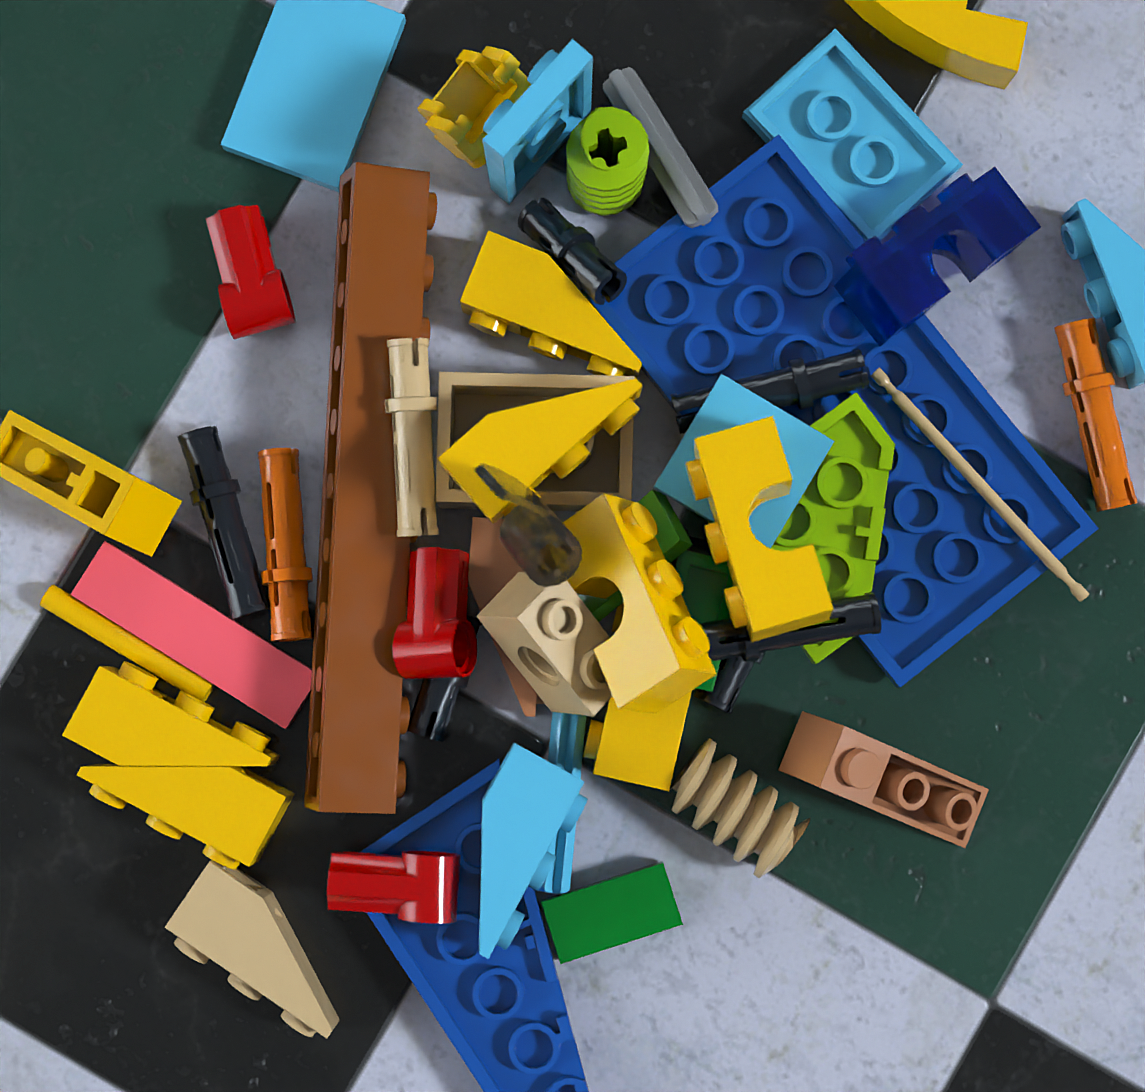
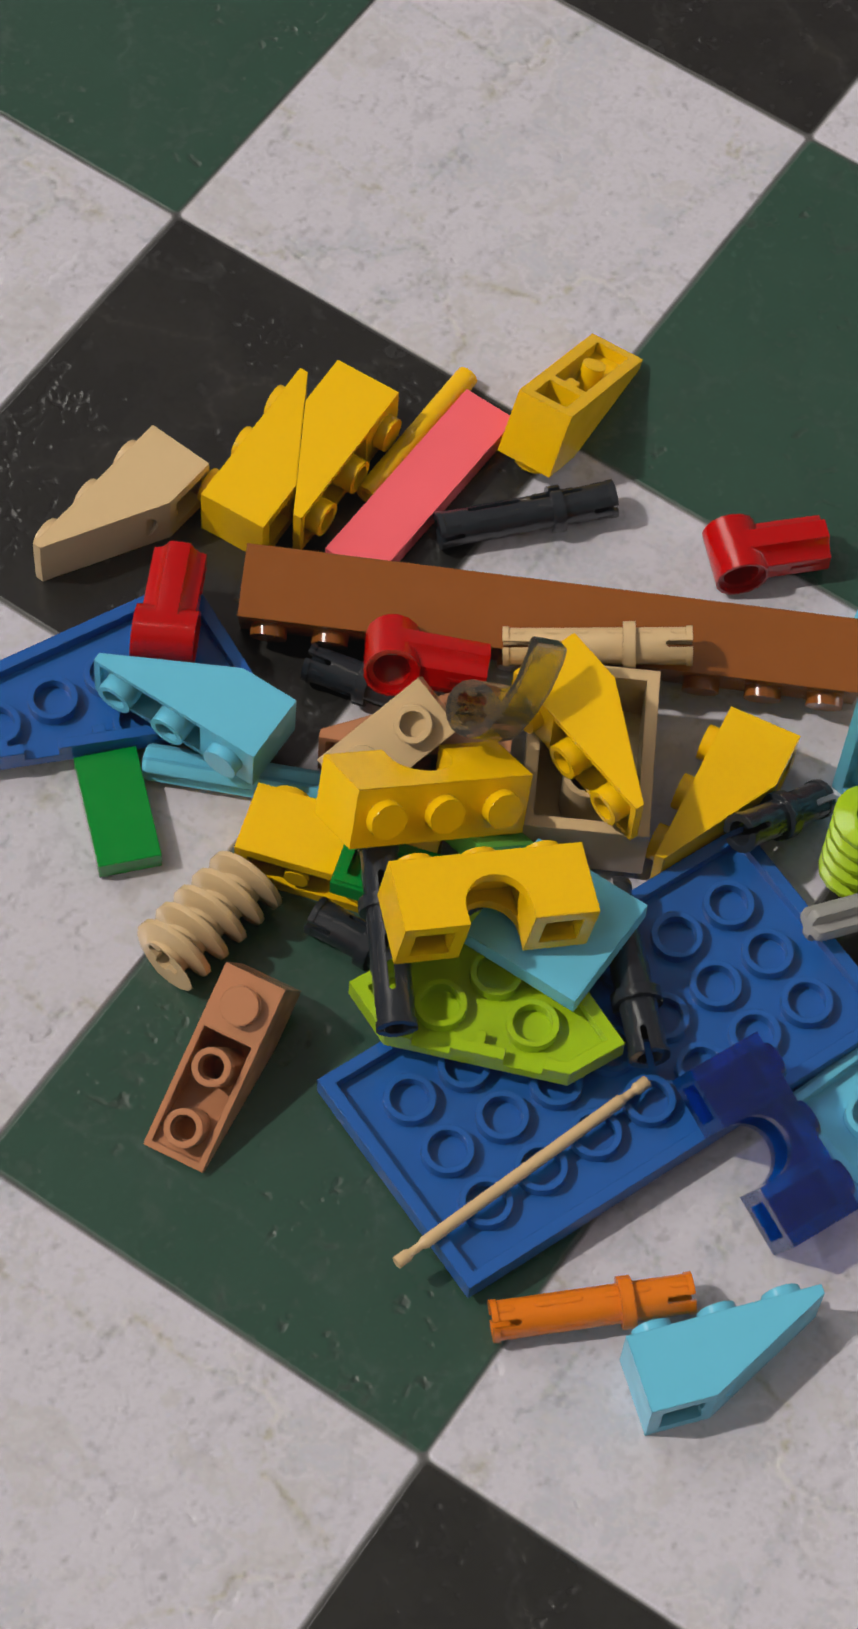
camera: 90 degrees right, 25 degrees down
orange pin [258,448,313,642] -> none

